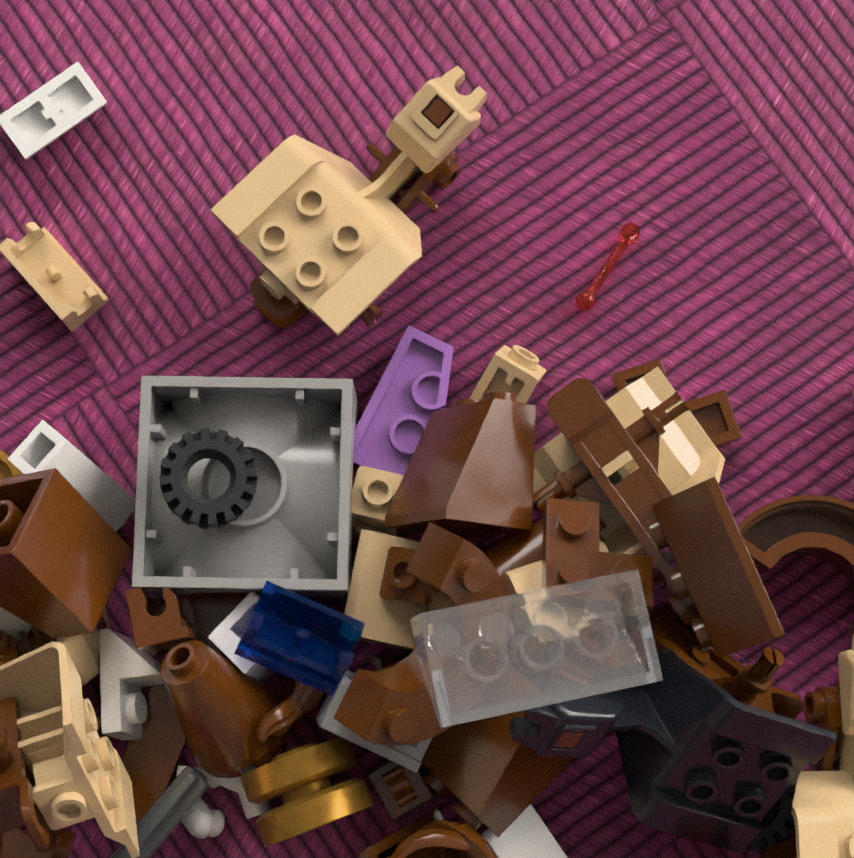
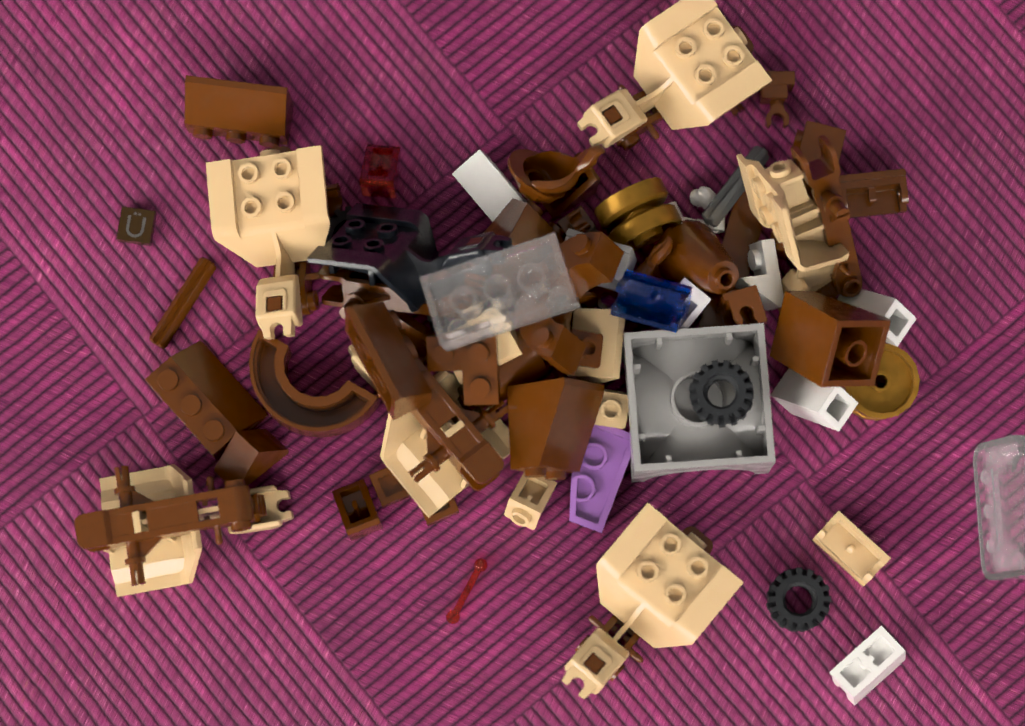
camera: 175 degrees right, 0 degrees up
none -> reddish brown slope [332,479,383,541]
none -> black tyre [766,567,831,632]

